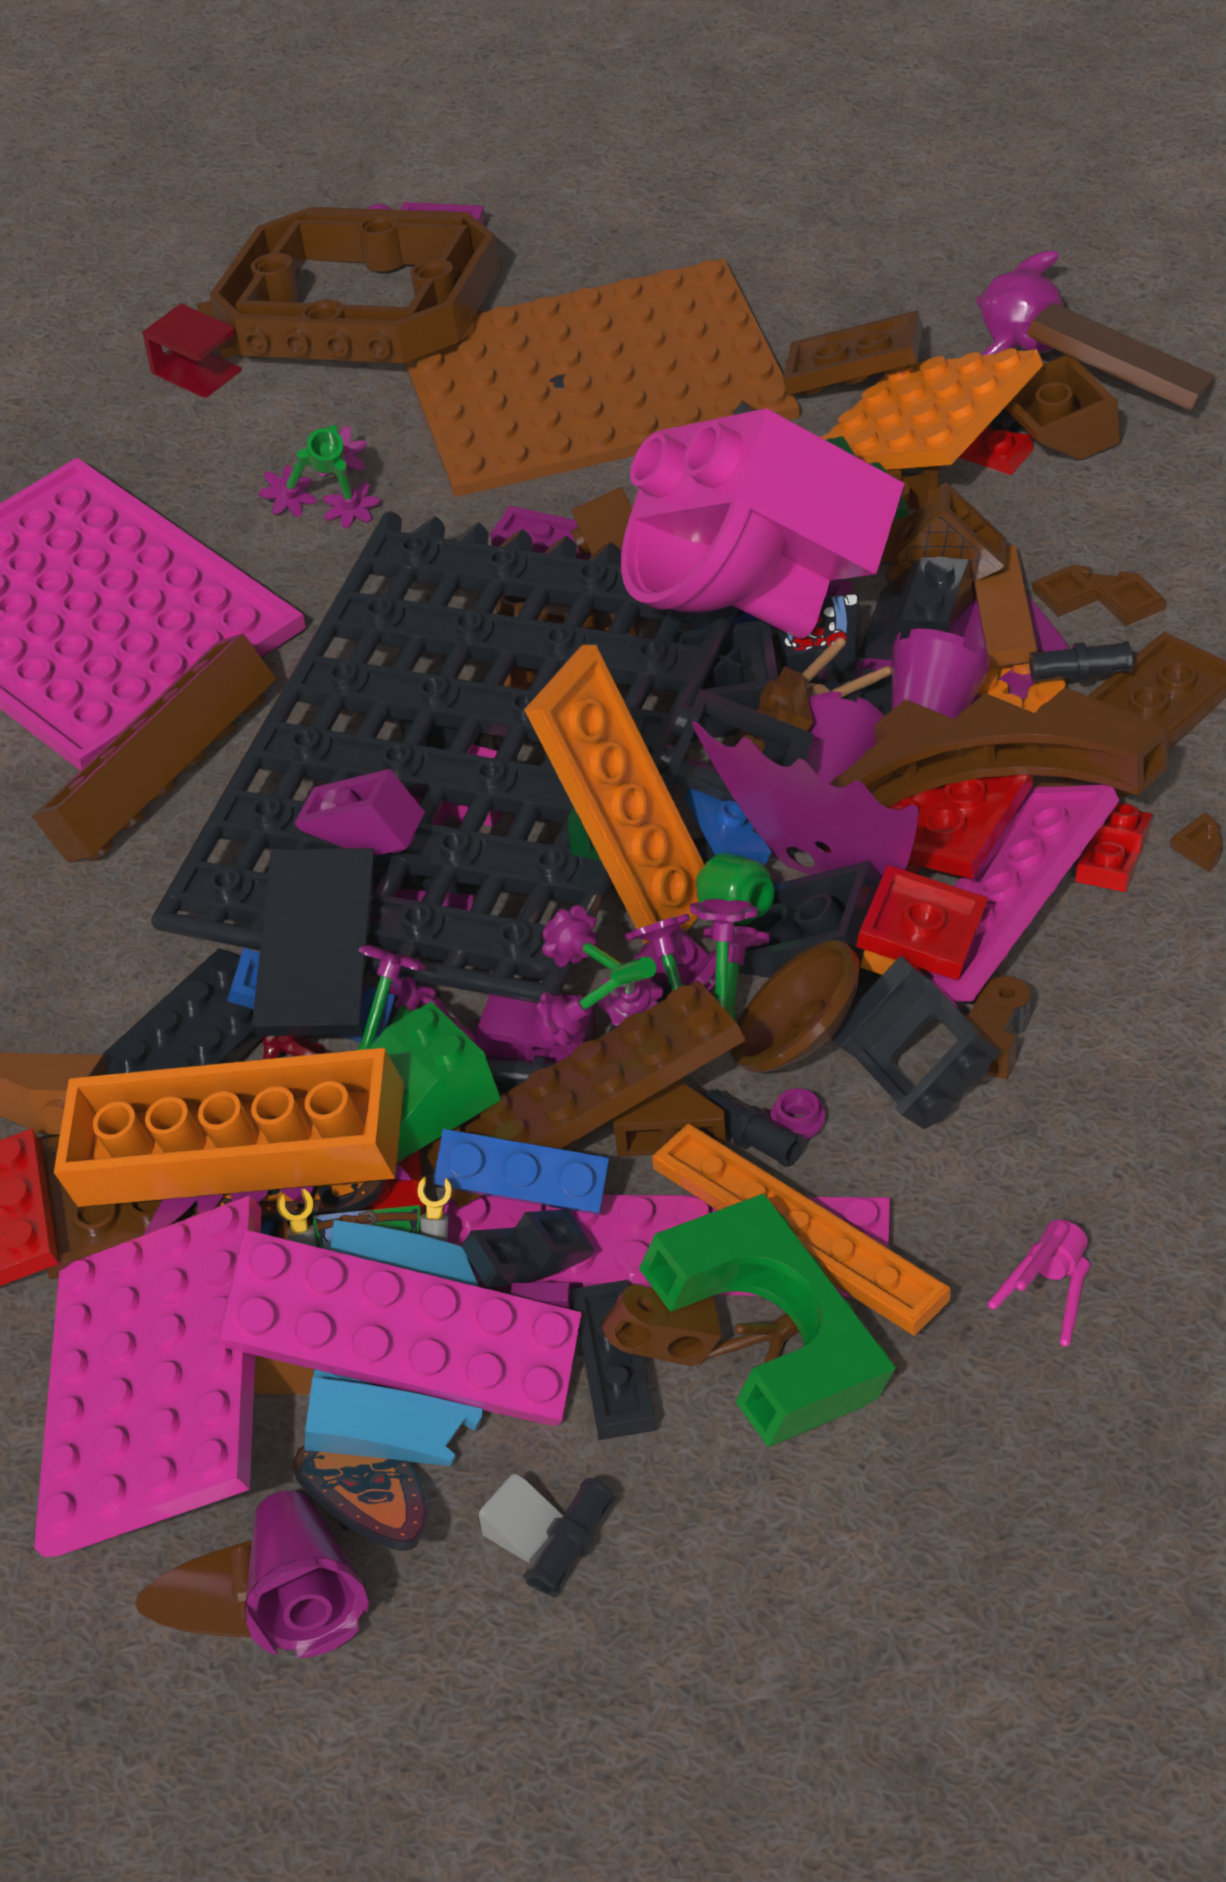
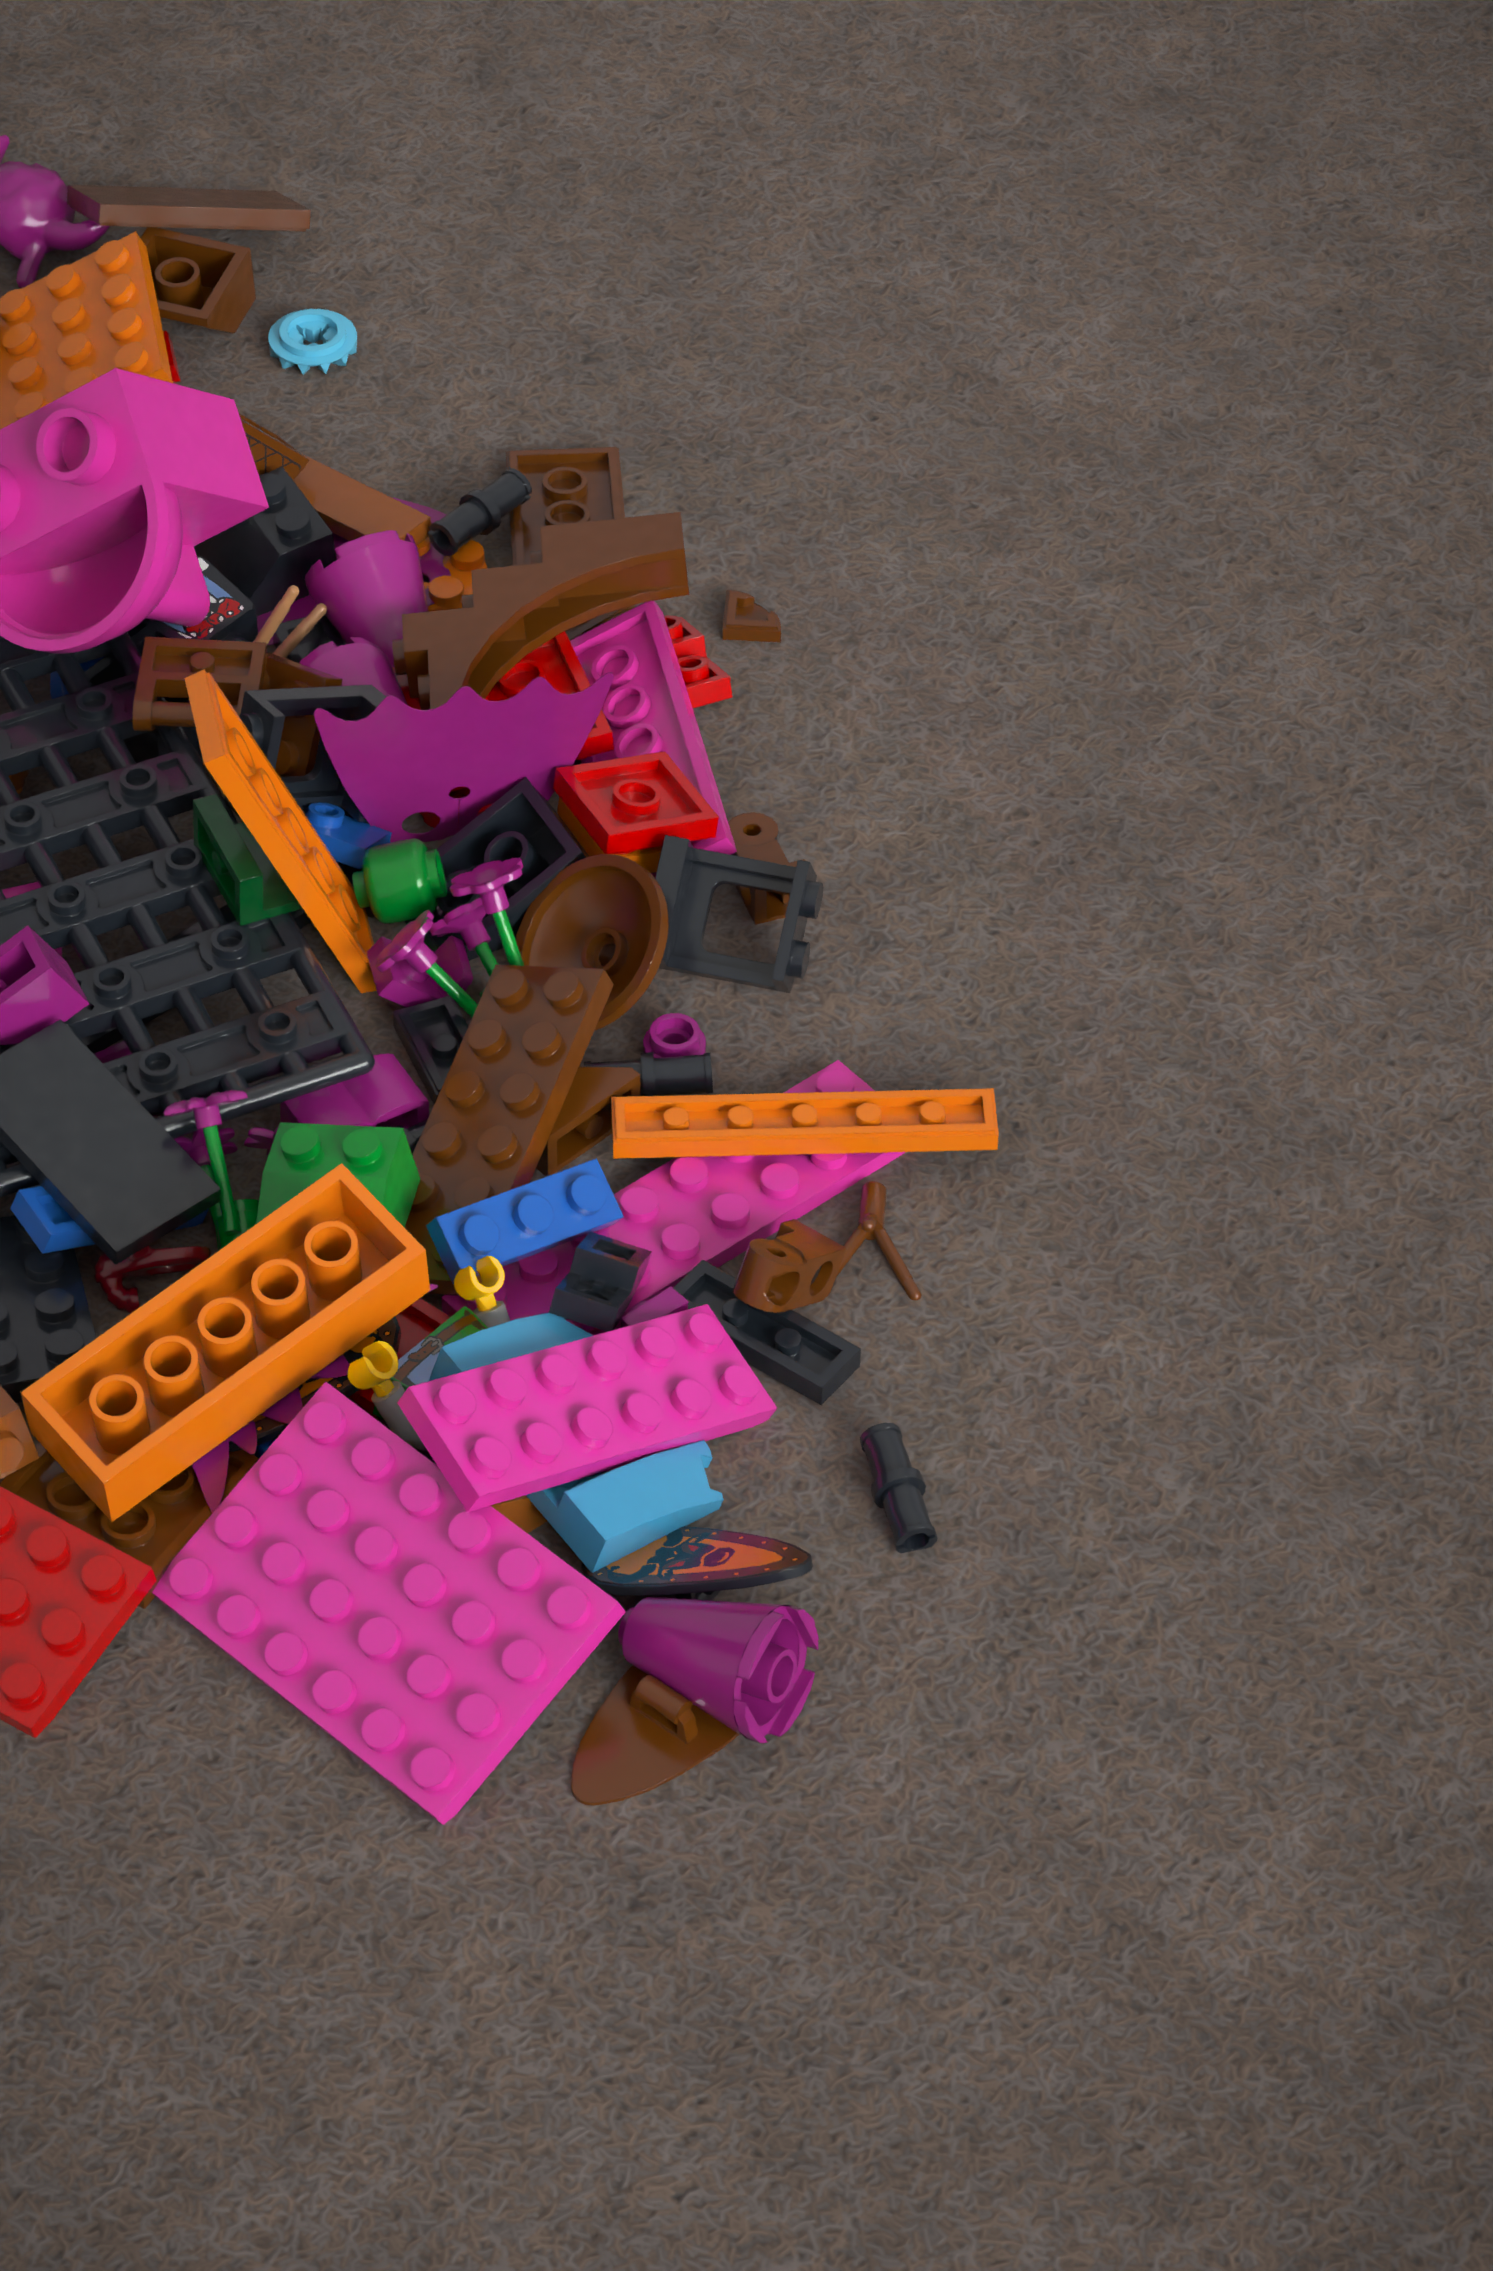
camera: 50 degrees left, 0 degrees up
light grey slope [479,1473,563,1564] -> none
magenta plant [534,905,663,1049] -> none
green arch [639,1193,896,1448] -> none
dark pink plant [987,1219,1091,1346] -> none
reddish brown tile [1032,565,1166,627] -> none
none -> reddish brown plate [133,637,267,731]
none -> medium azure gear [268,309,357,375]

